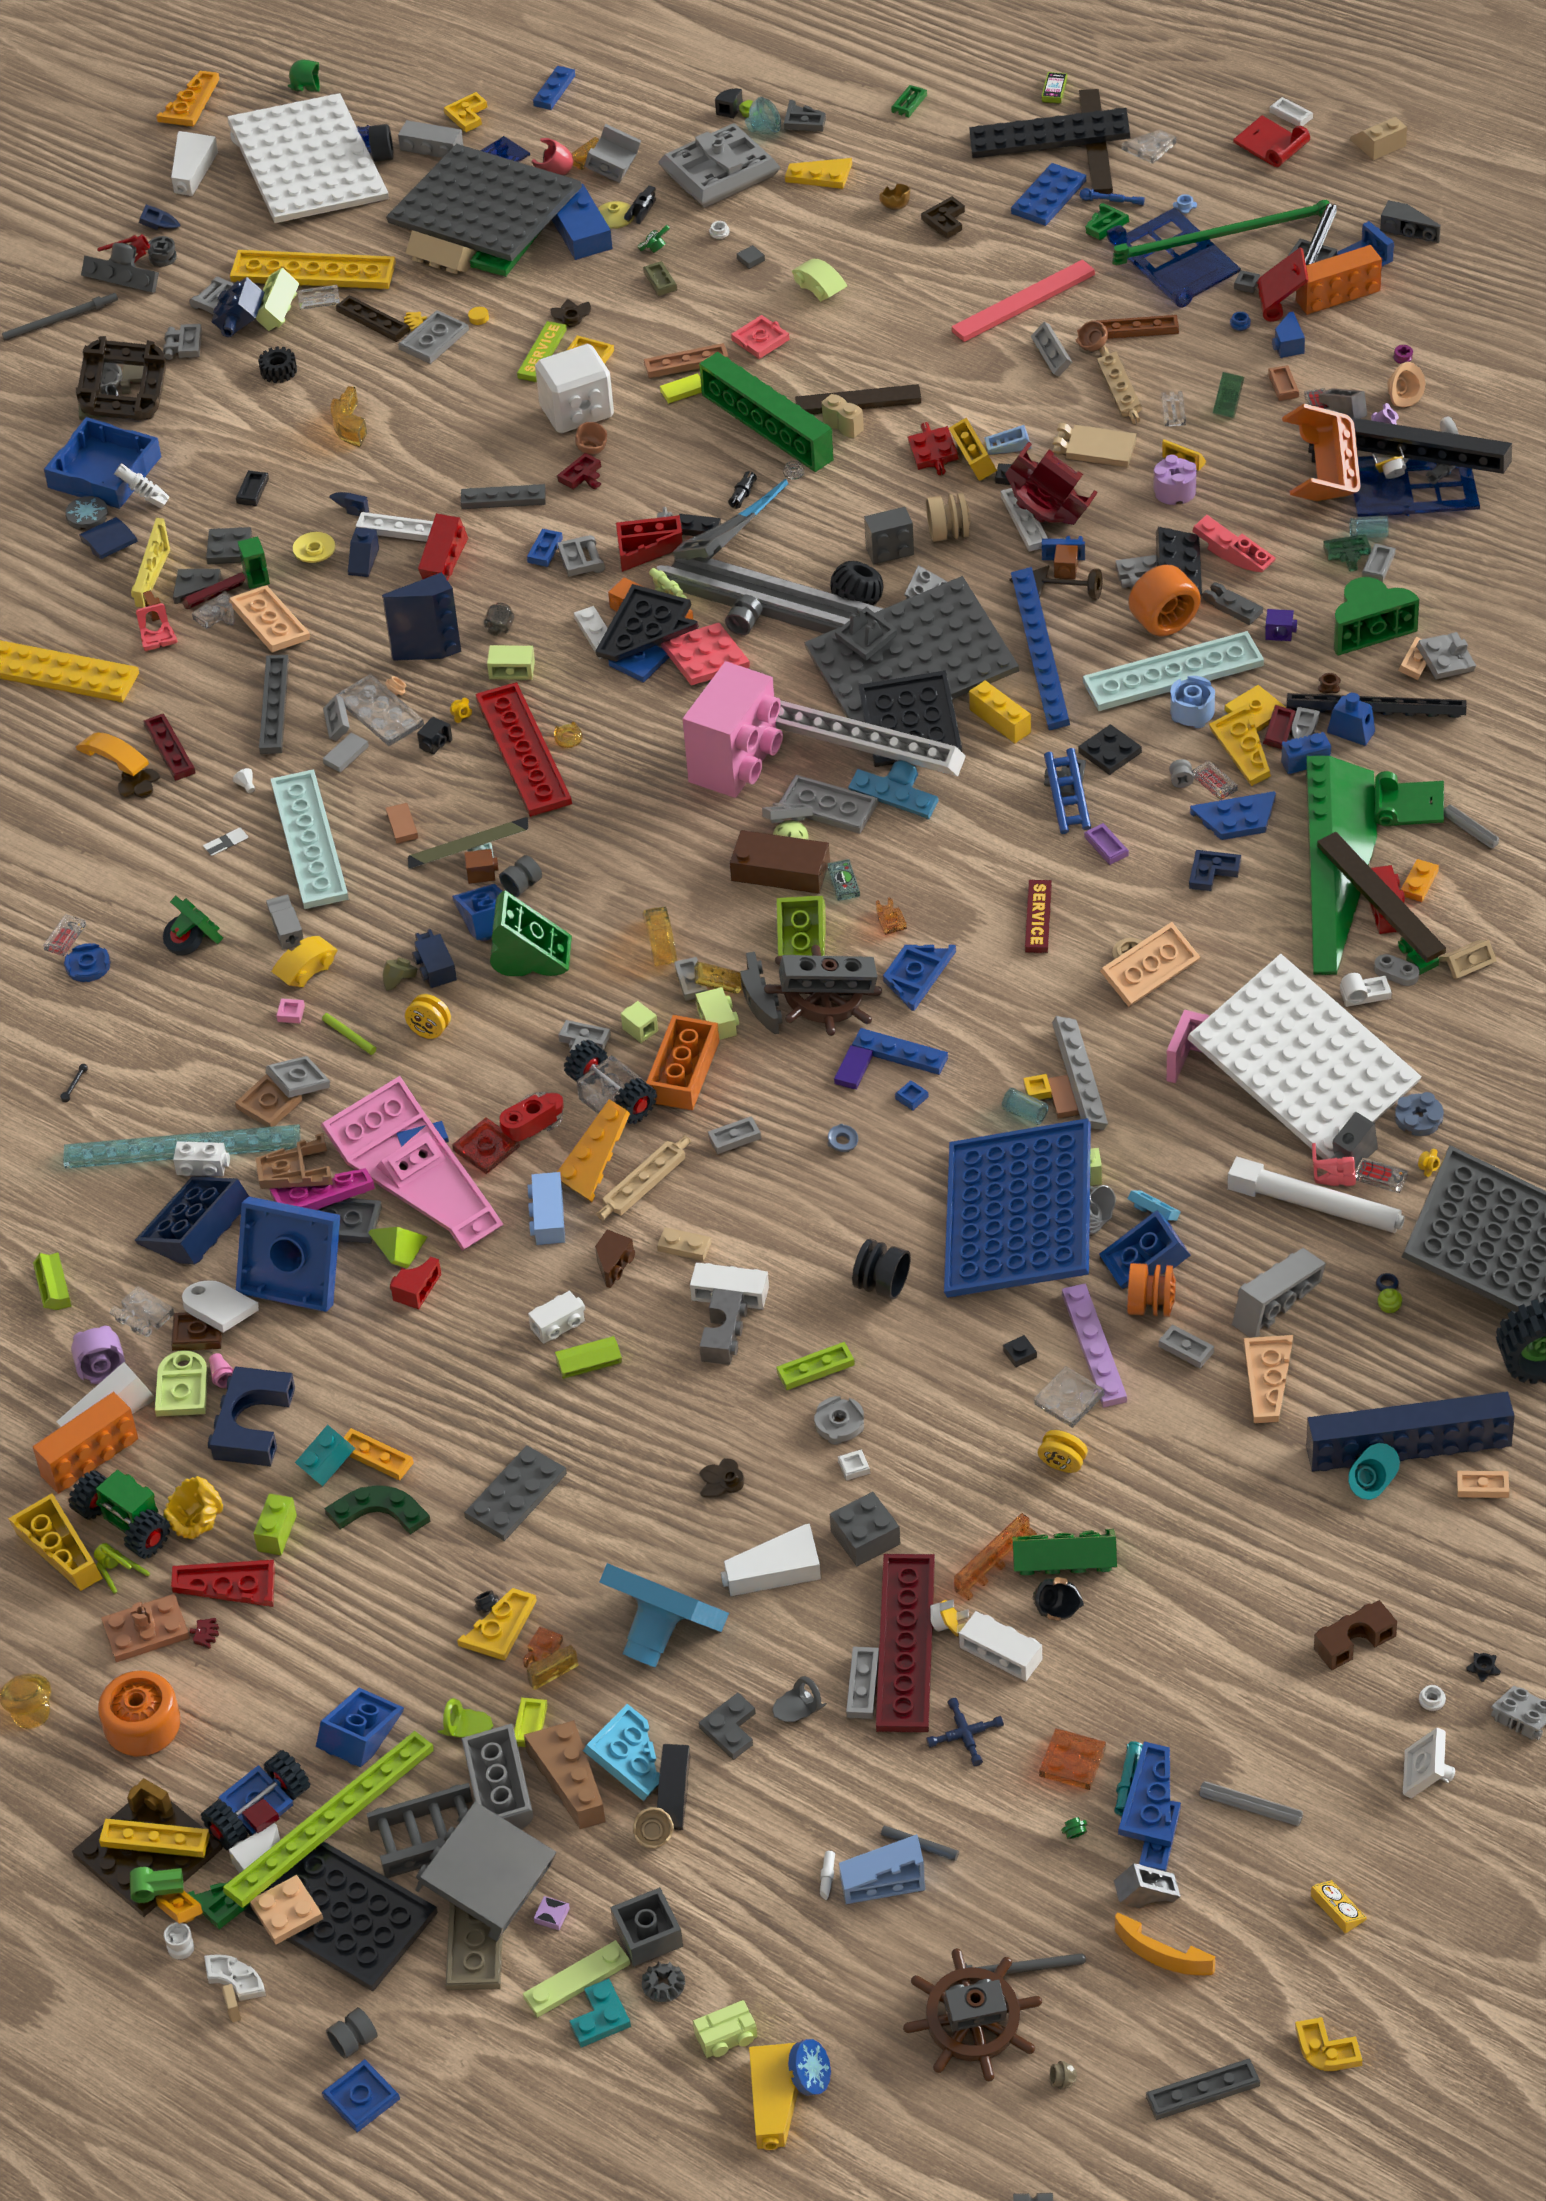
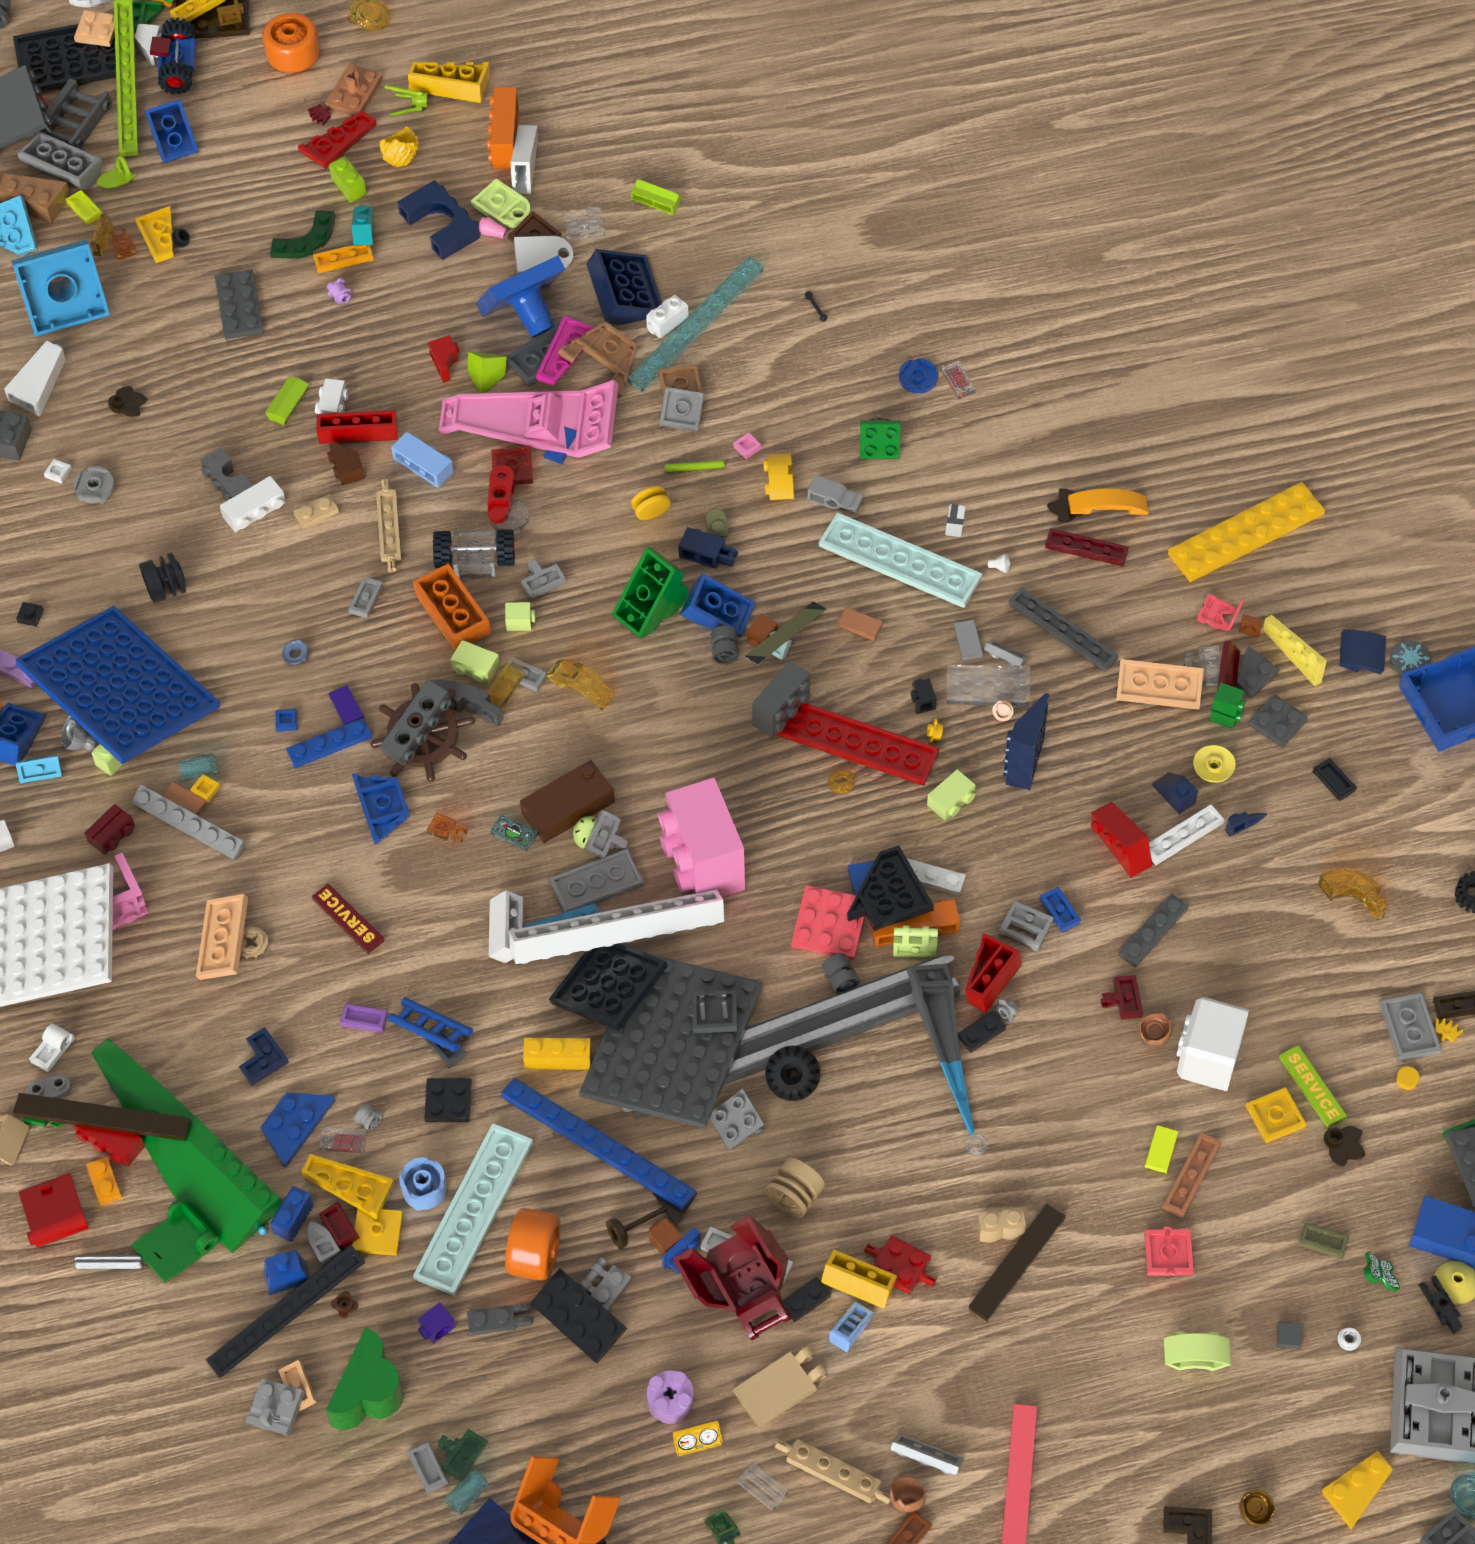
camera: 130 degrees right, 10 degrees up
brick [68,1470,171,1559] -> none
lavender brick [71,1326,125,1384] -> none
white hinge [114,463,169,508] -> none
clear smoke head [483,602,514,636] -> none
light orange wing [557,1099,630,1202] -> none
green brick [699,352,834,472] -> none
black pin [728,471,757,509] -> none
lime plate [776,1342,855,1391] -> none
lime slope [777,896,826,956] -> none
dark grey piece [864,507,914,565] -> none
coral slope [1192,515,1276,572] -> none
none -> red door [18,1173,89,1248]
none -> dark red brick [84,804,135,855]
none -> red brick [316,410,398,444]
none -> lavender brick [327,278,352,304]
none -> white brick [489,890,523,963]
none -> dark grey brick [752,661,811,738]

